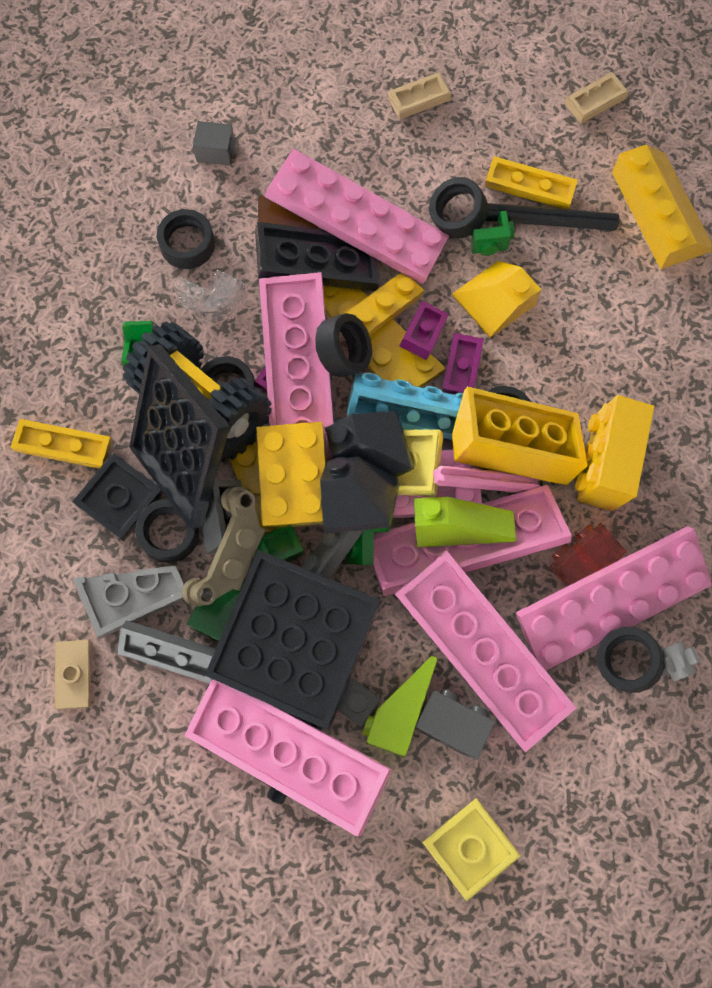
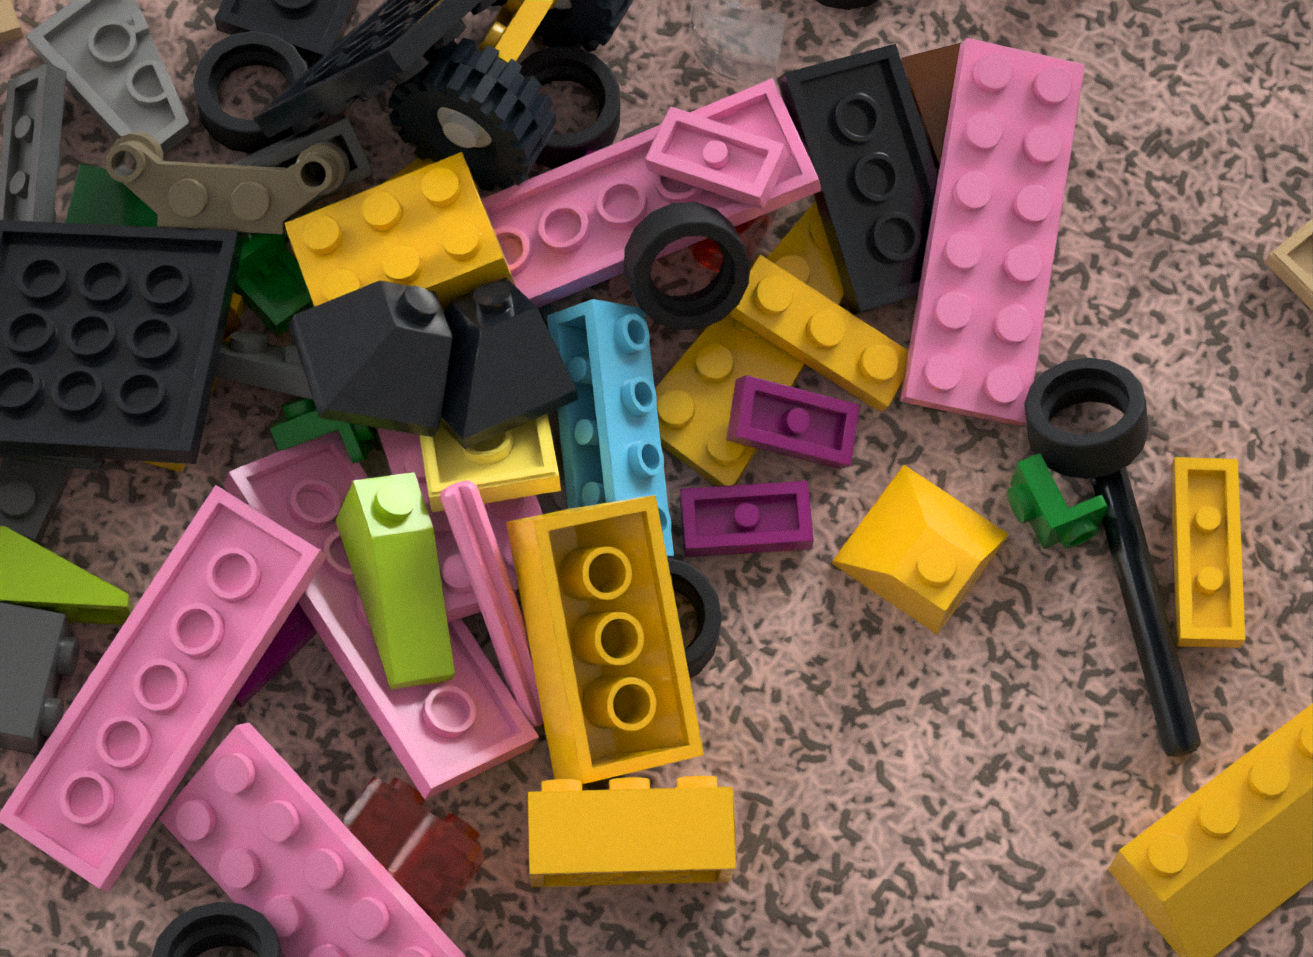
camera: 70 degrees right, 5 degrees down
none -> bright pink plate [645,106,788,209]

